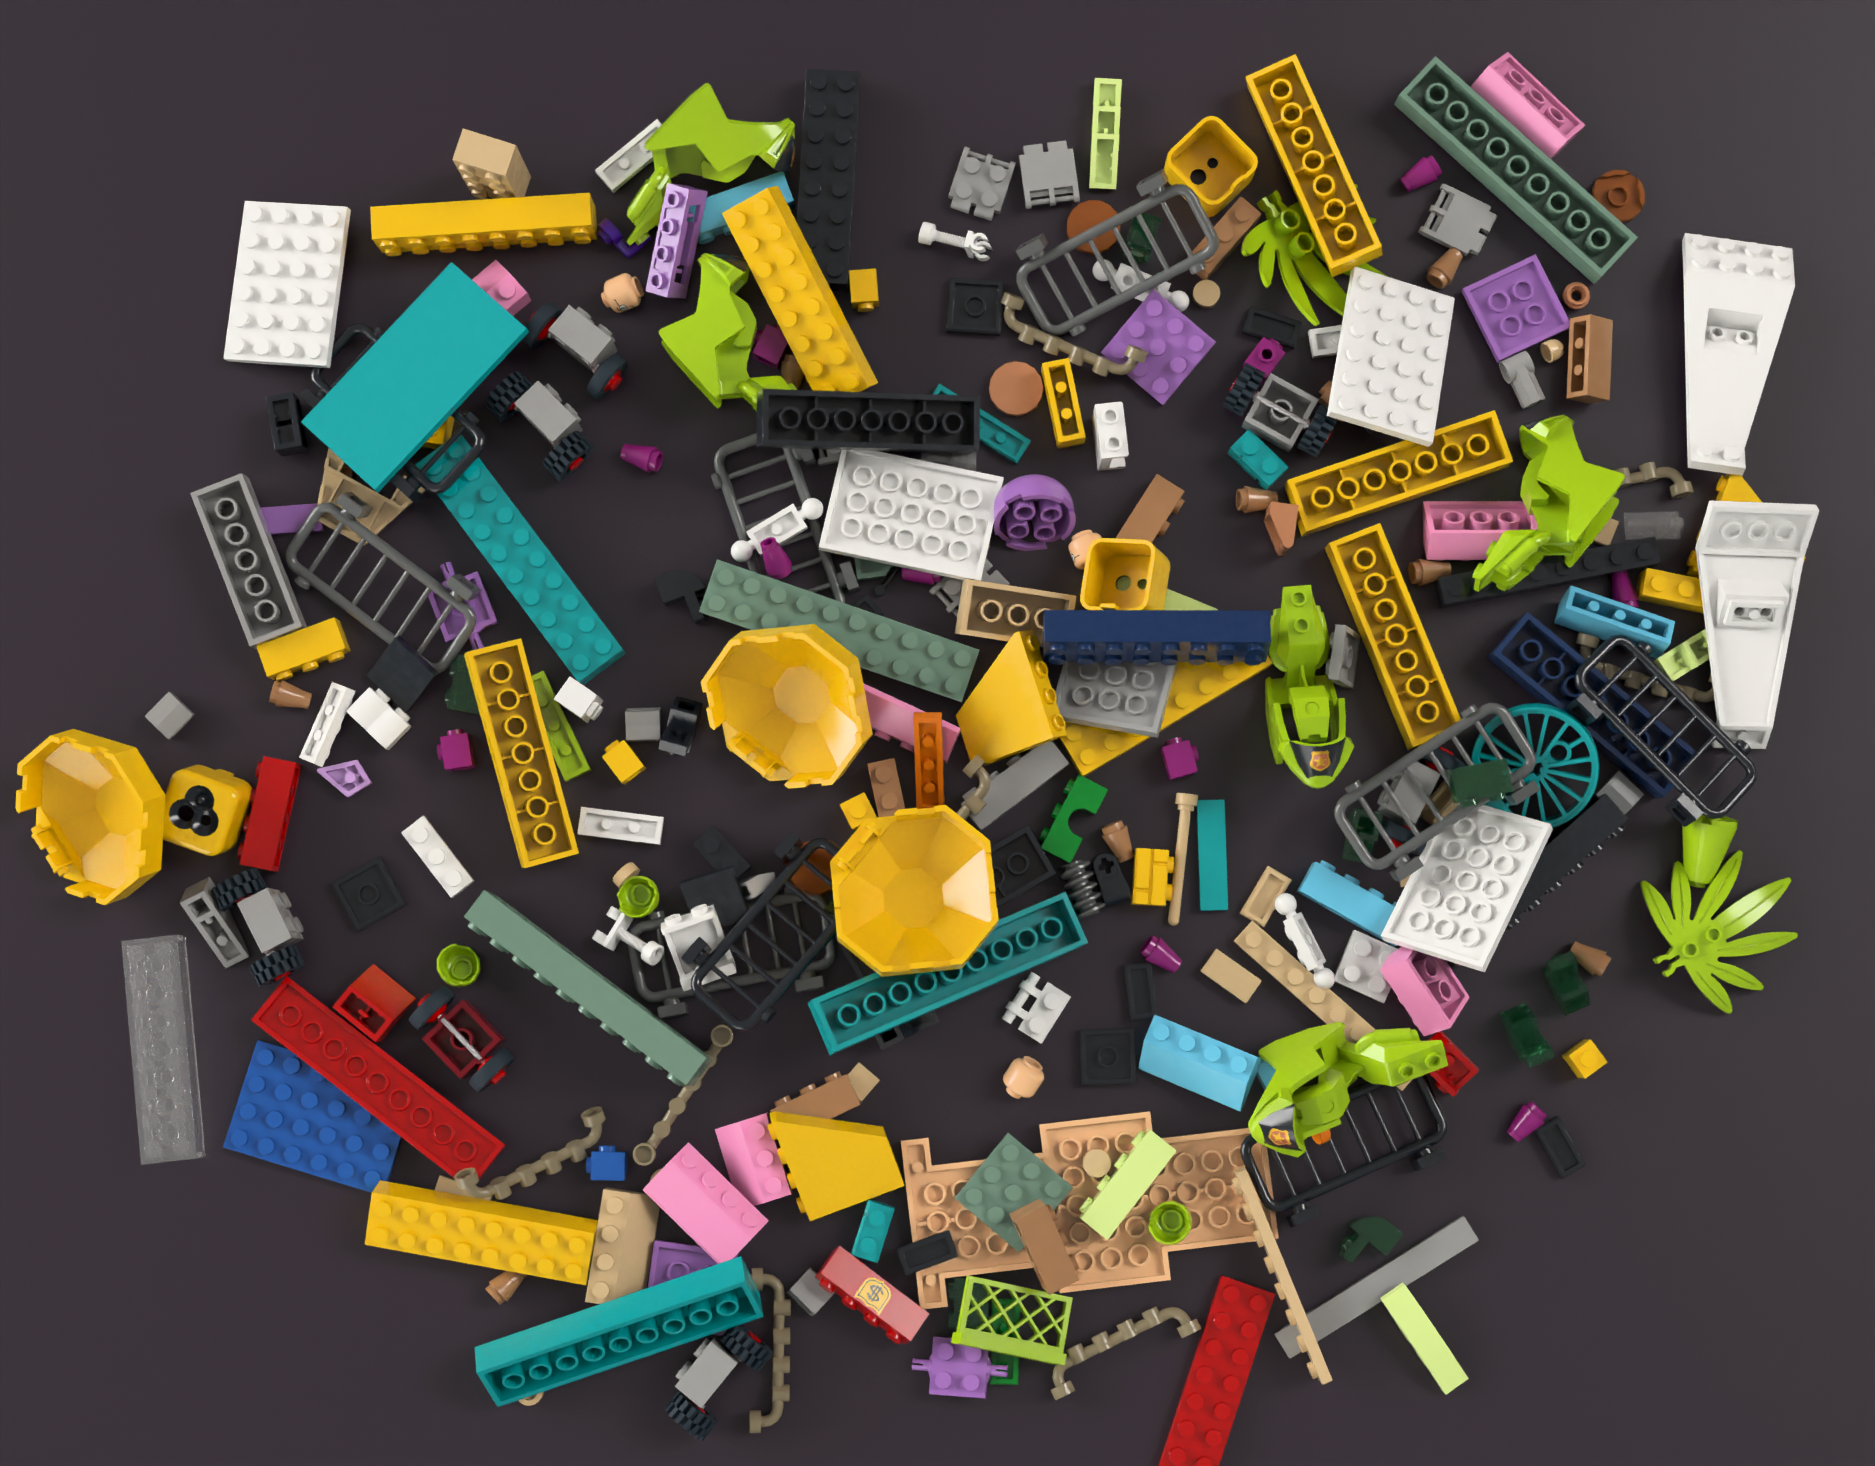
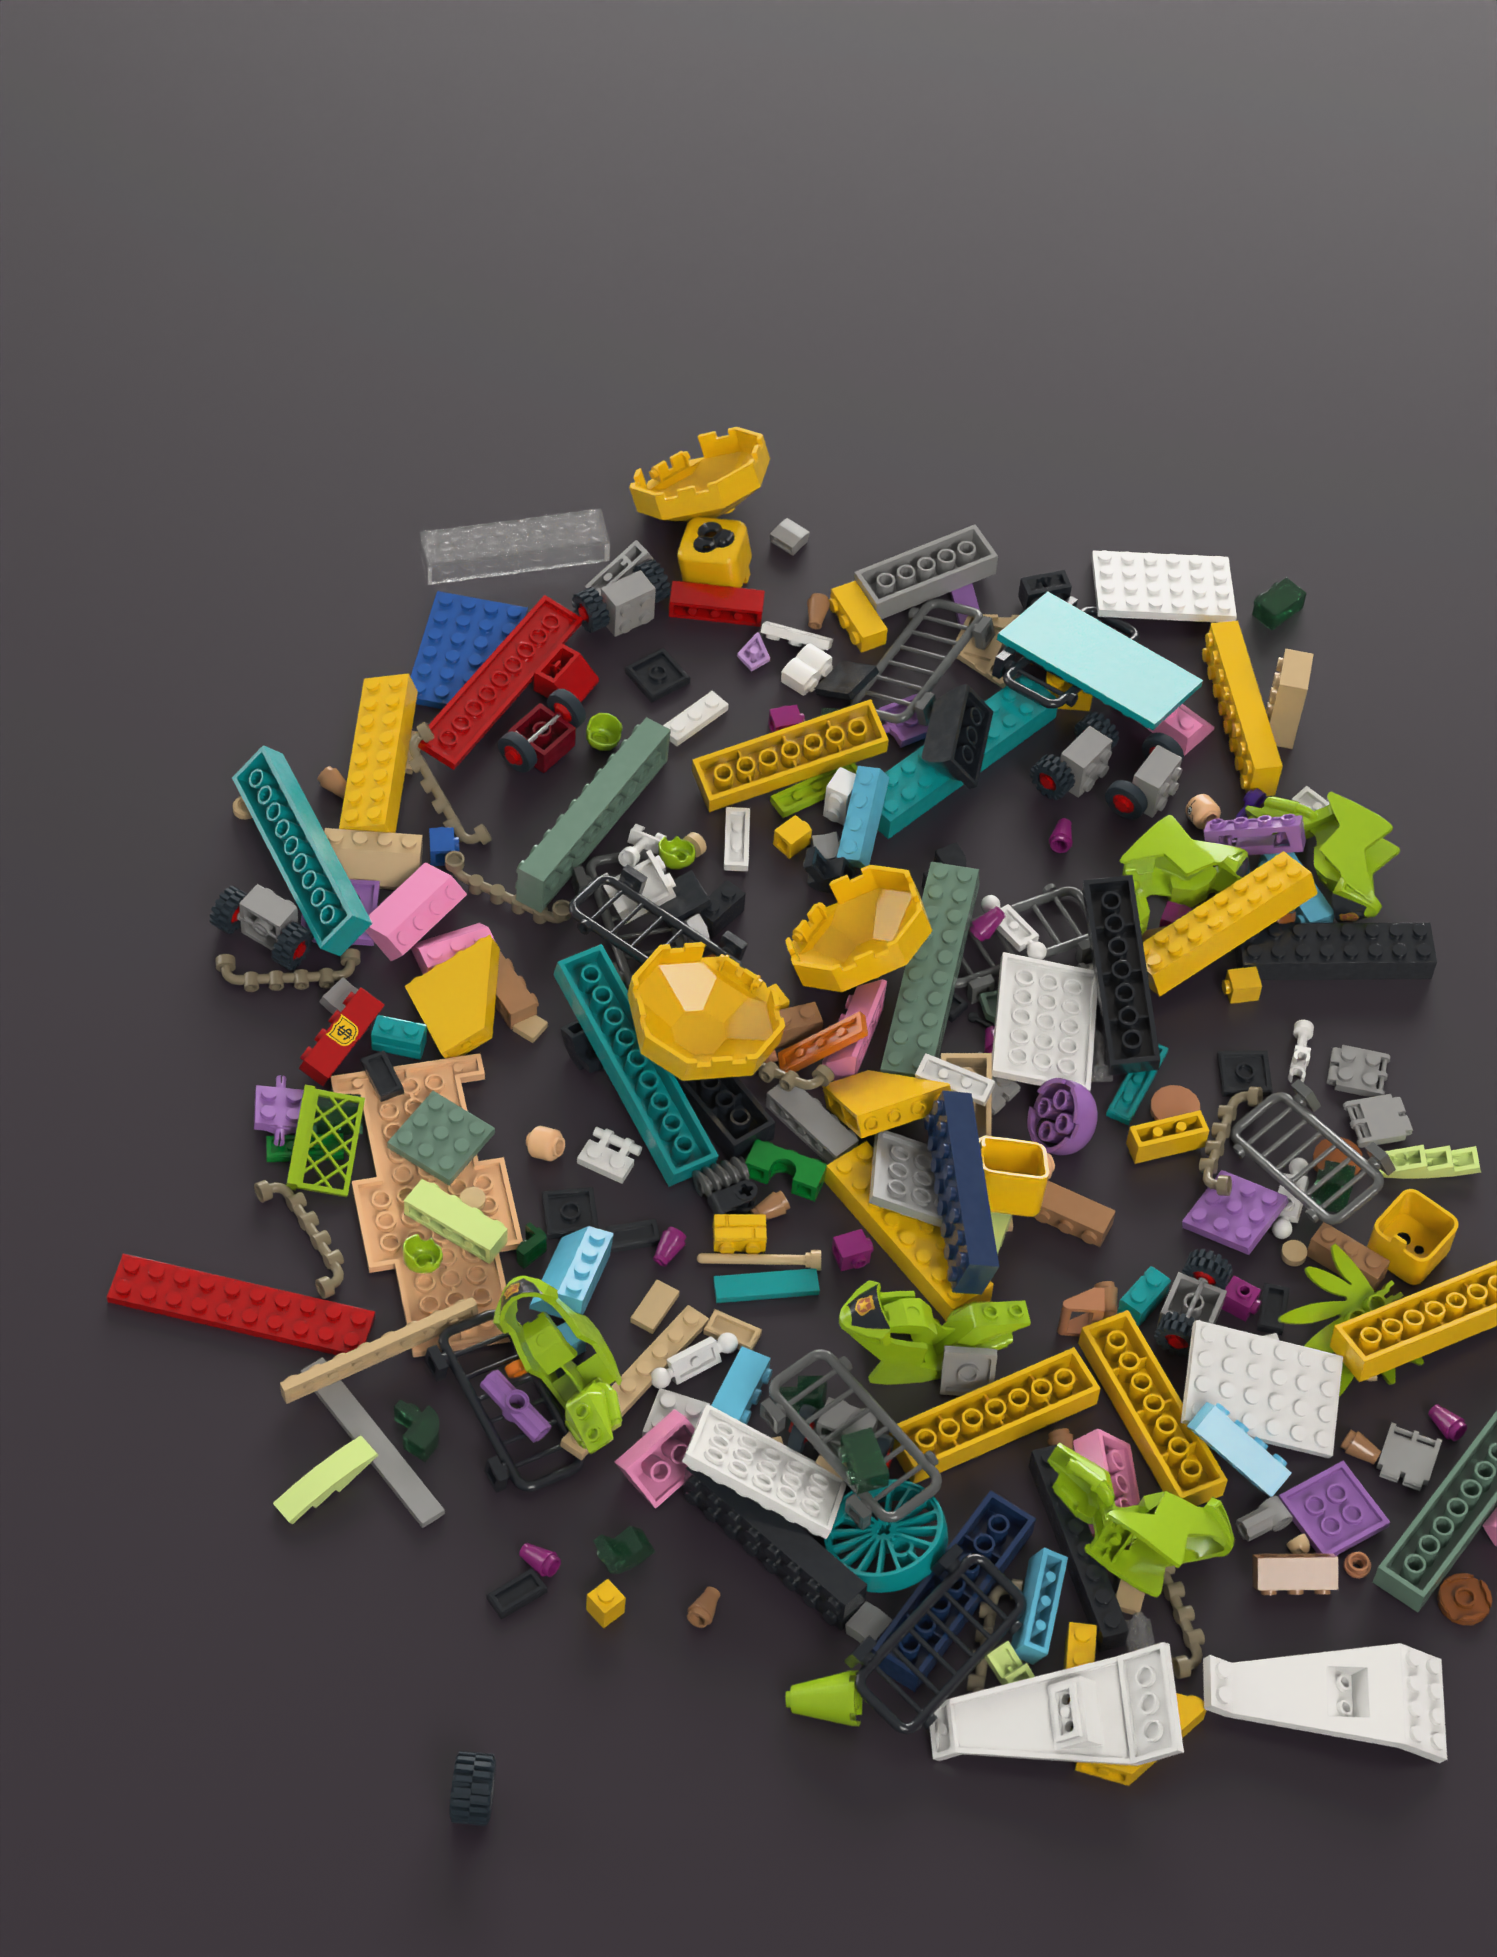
camera: 80 degrees right, 30 degrees down
medium nougat brick [1010,1199,1079,1295] -> none
white panel [1092,402,1129,471] -> none
red bracket [1427,1031,1479,1097] -> none
clear green brick [1543,951,1590,1016] -> none
magenta cone [1611,572,1640,609] -> none
lime plant [1640,850,1798,1014] -> none
none -> black wheel [450,1751,496,1826]
none -> medium lavender piece [480,1369,551,1443]
none -> dark green bracket [517,1222,547,1269]
none -> medium azure brick [837,766,889,868]
none -> white plate [915,1053,995,1106]
none -> black windscreen [922,684,994,789]
none -> medium azure brick [1187,1402,1292,1497]
none -> clear green brick [1252,577,1307,630]

